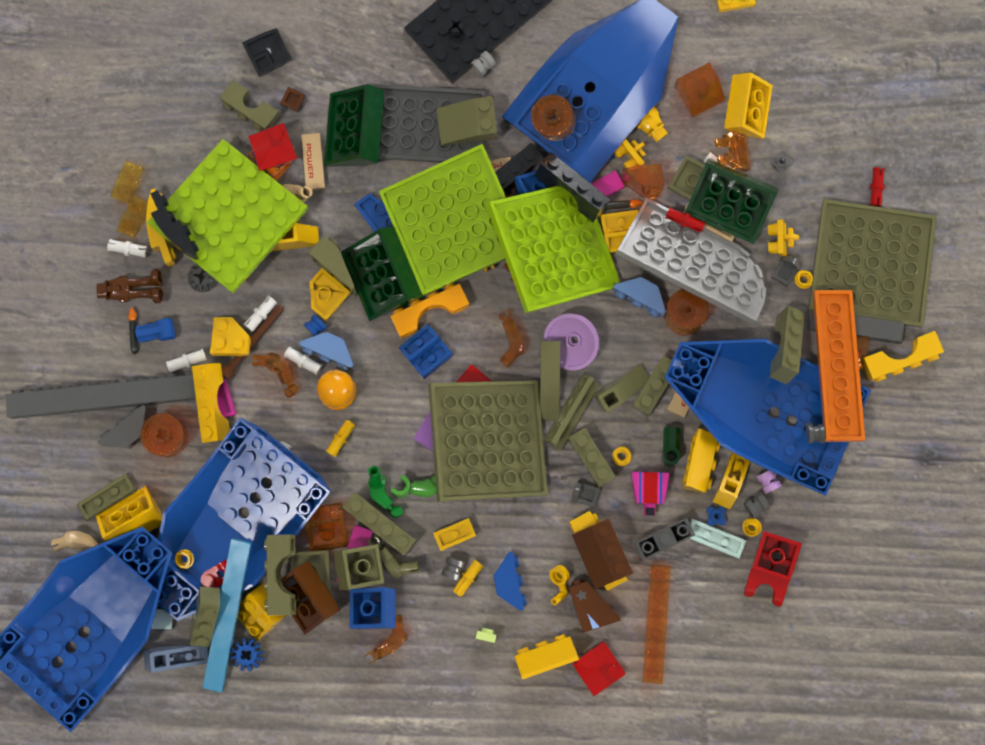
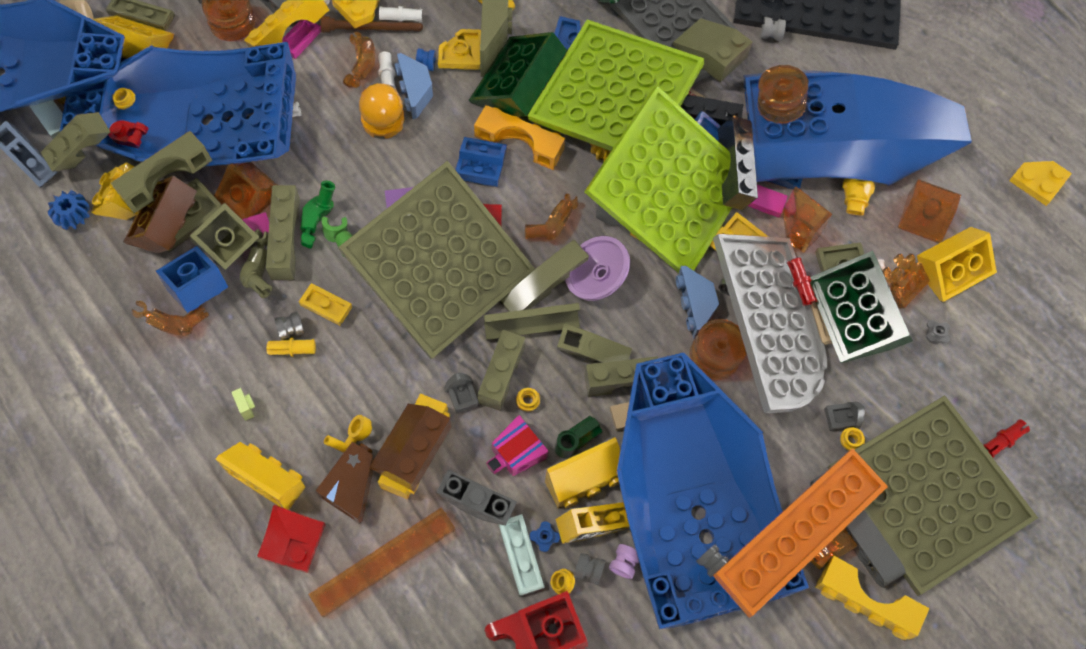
camera: 45 degrees right, 15 degrees down
dark azure tile [202,538,252,693] -> none
yellow axle [325,420,355,457] -> none
blue slope [493,552,527,611] -> none
pearl dark grey piece [605,199,643,210] -> none
yellow hips [614,139,646,173] -> none
yellow hips [768,219,799,257] -> none
olive arch [770,305,805,384] -> none

